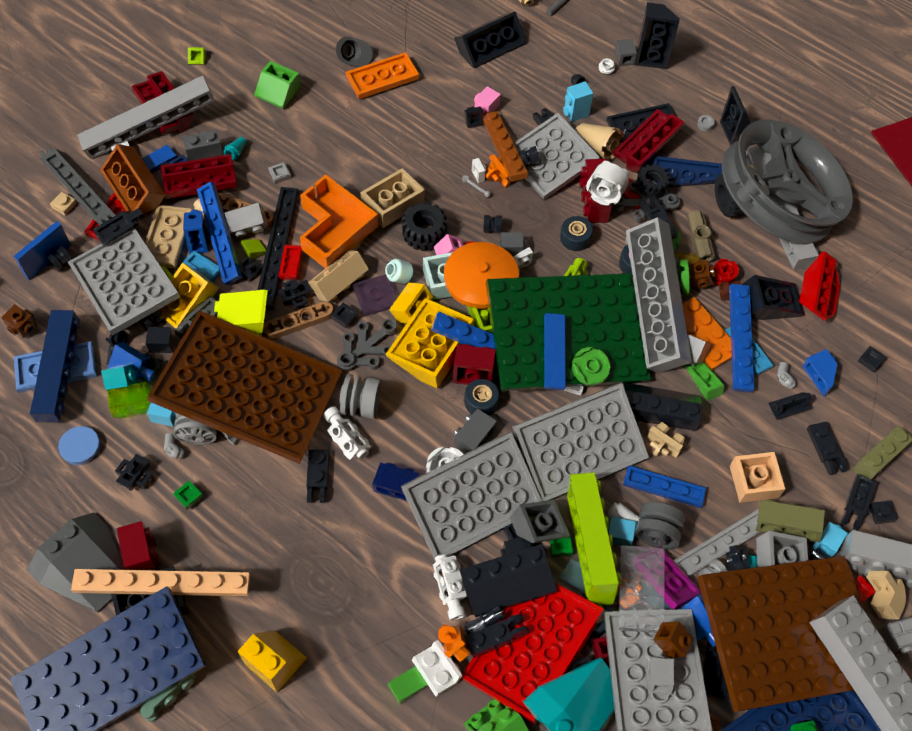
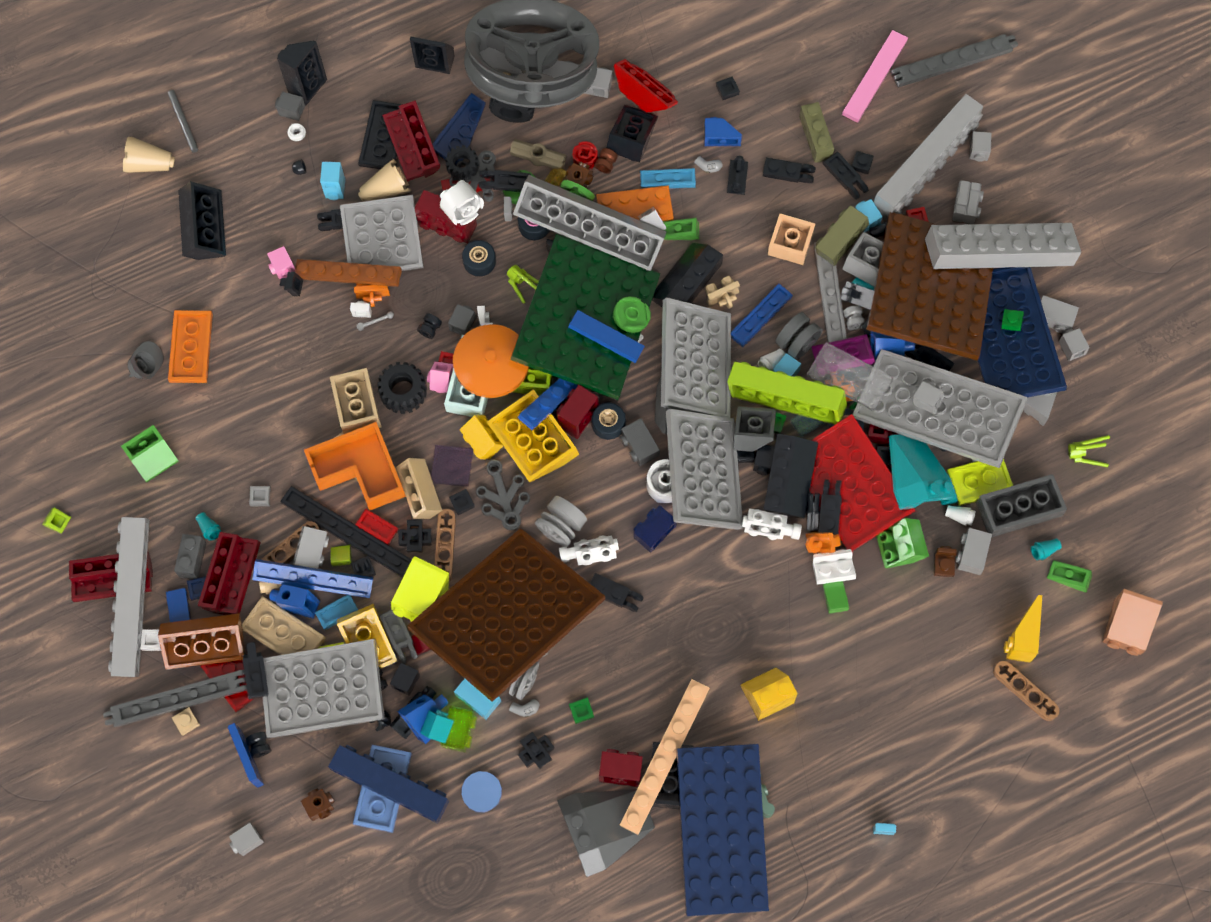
camera: 60 degrees left, 10 degrees up
light aqua head [385,259,413,284] -> none
black wheel [519,146,540,167] -> none
reddish brown brick [653,622,694,658] -> none
light grey tile [697,115,715,132] -> none
blue plate [729,284,754,393] -> none
tan brick [866,570,906,620] -> none

